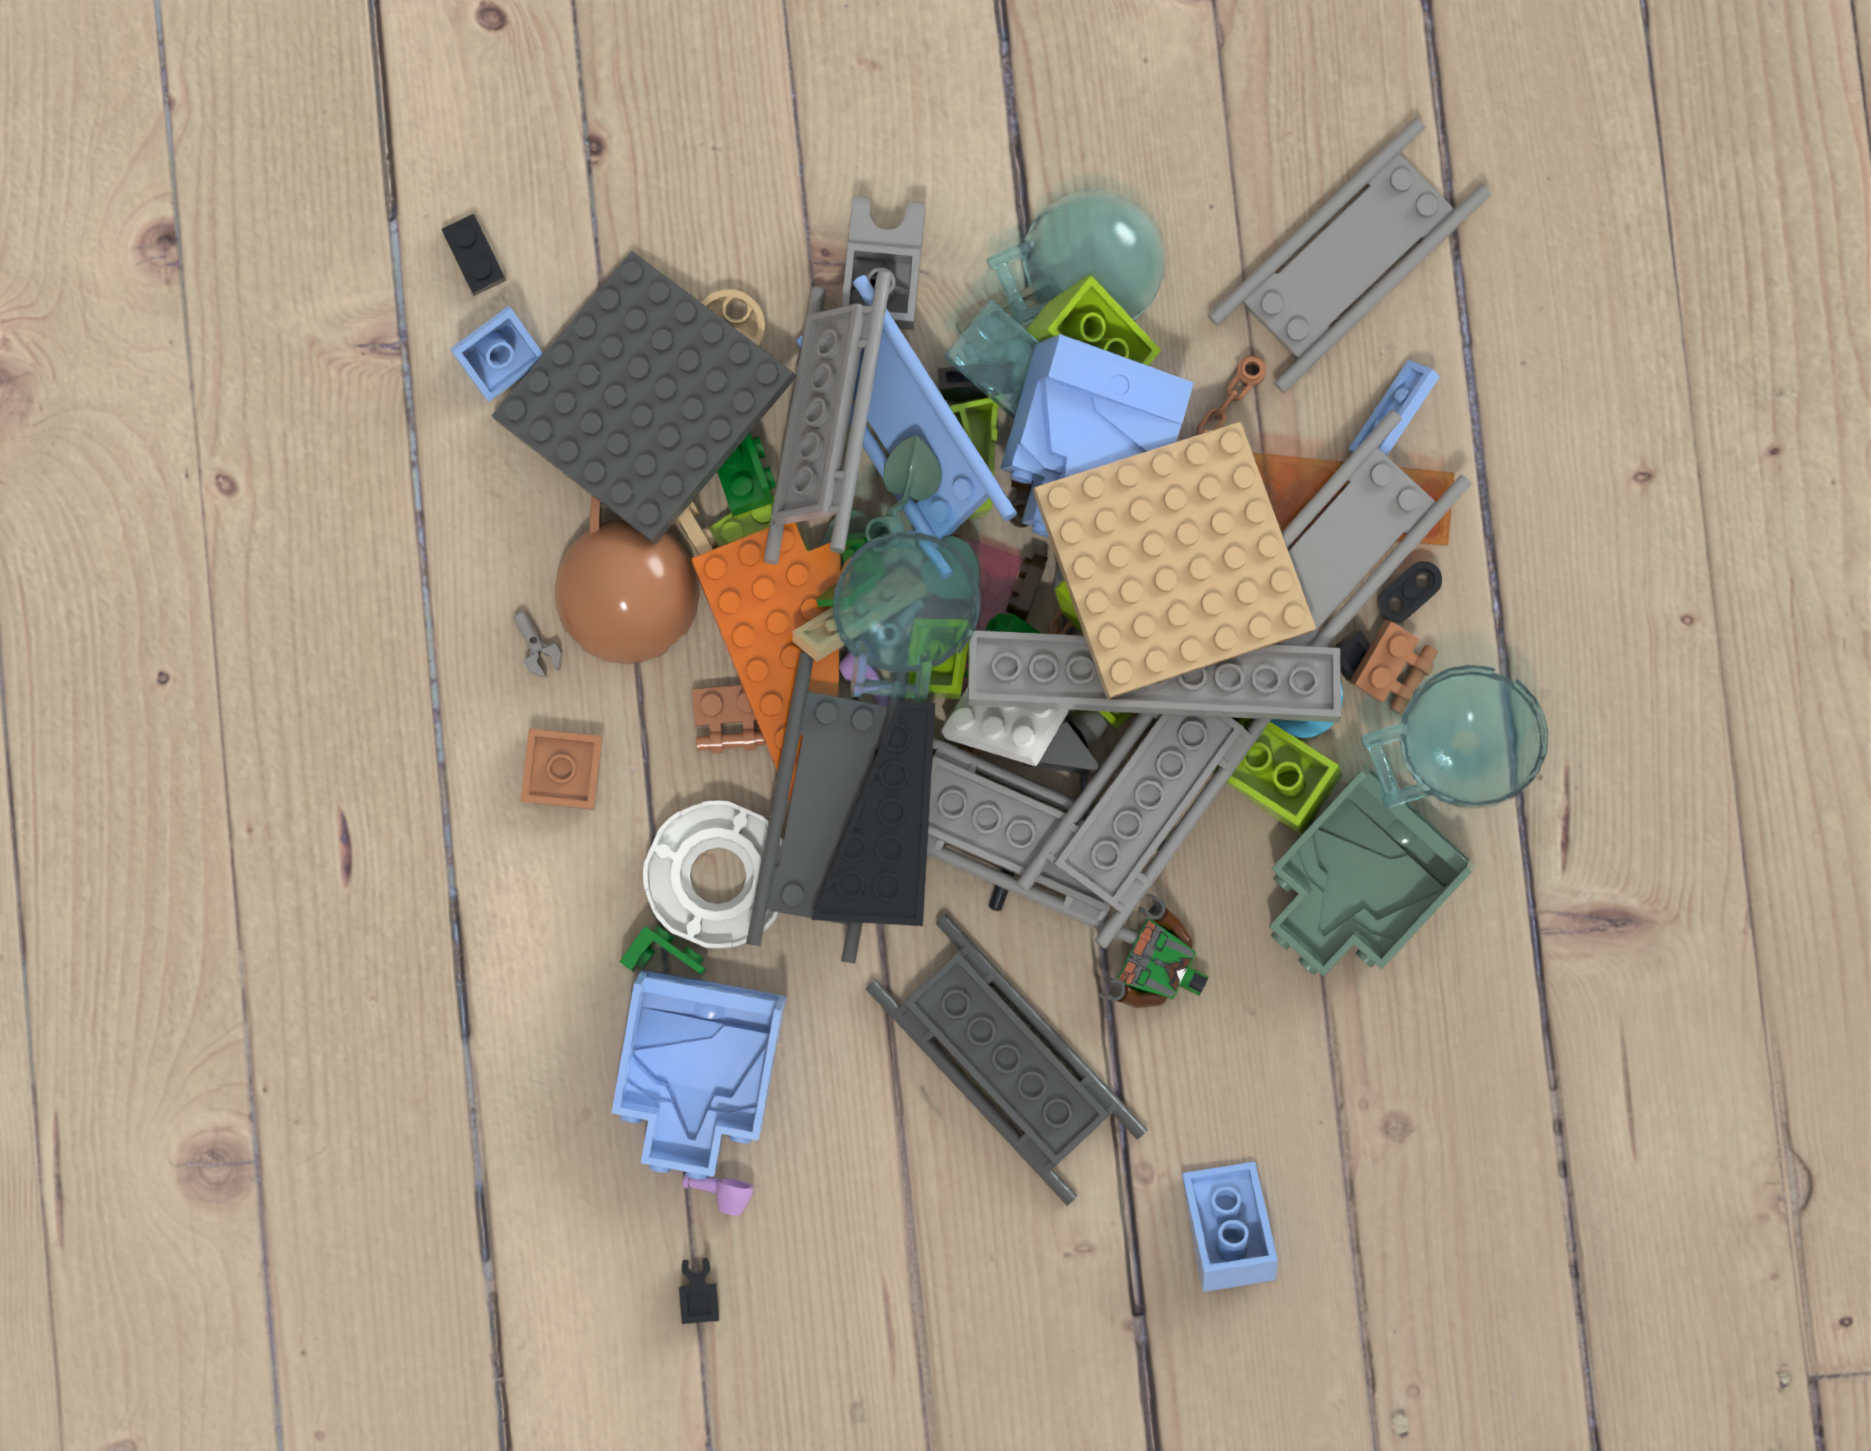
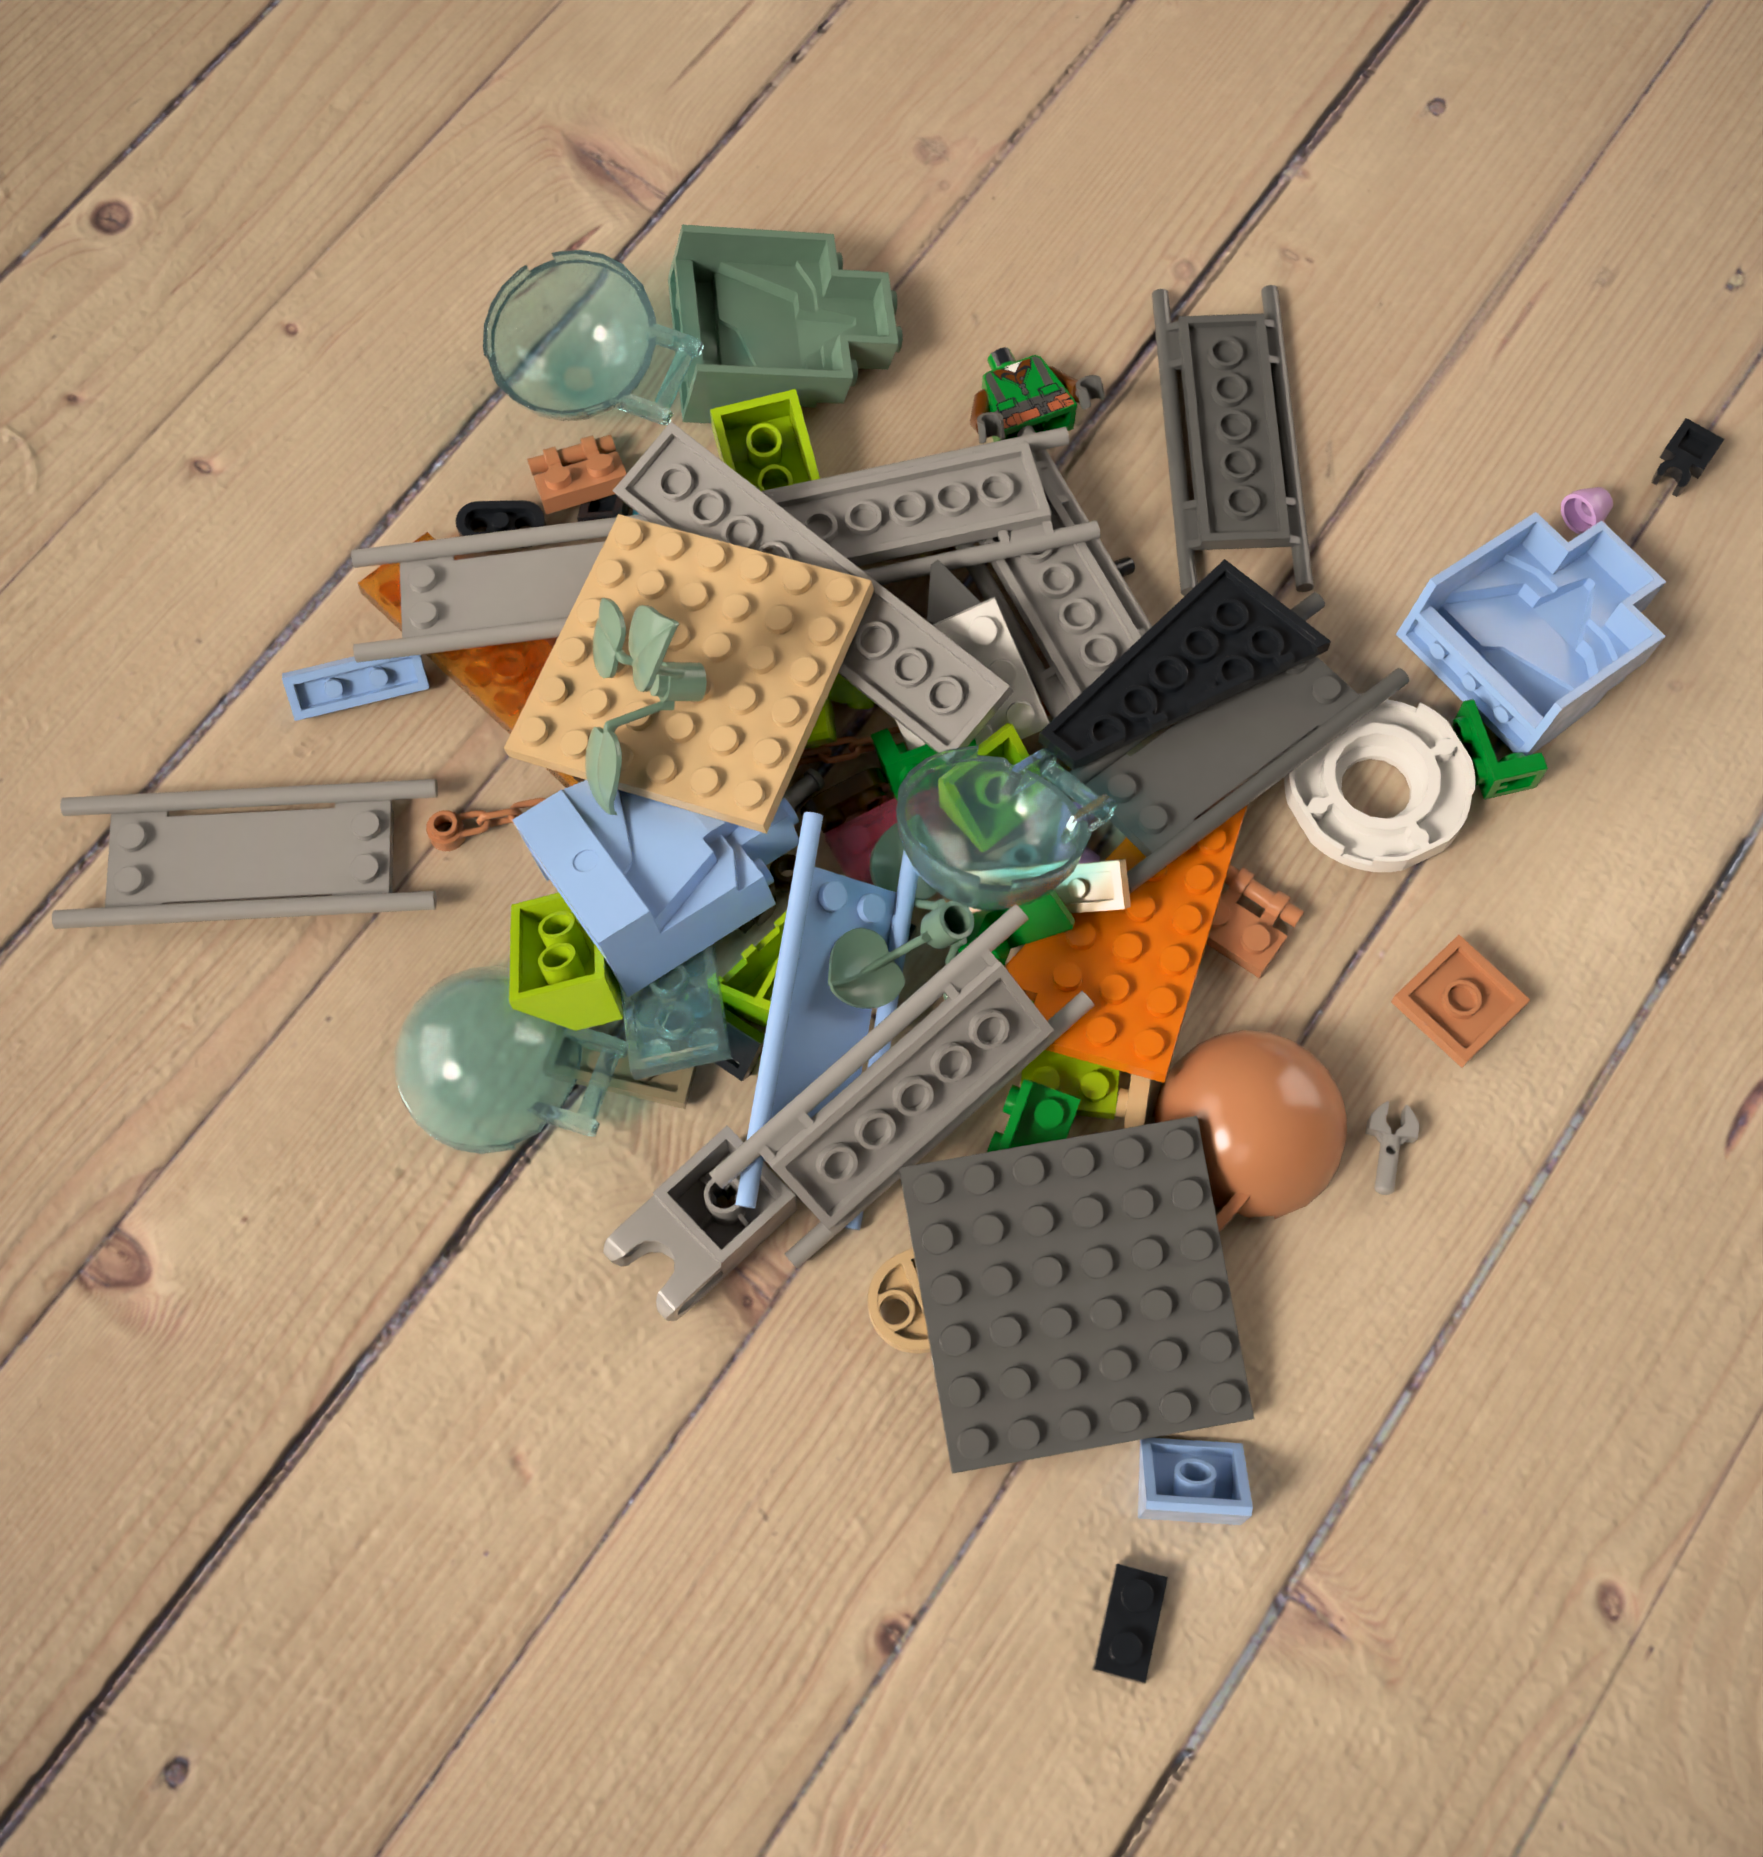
camera: 140 degrees left, 15 degrees down
light blue slope [1182,1162,1278,1292] -> none
none -> plant [585,598,707,815]

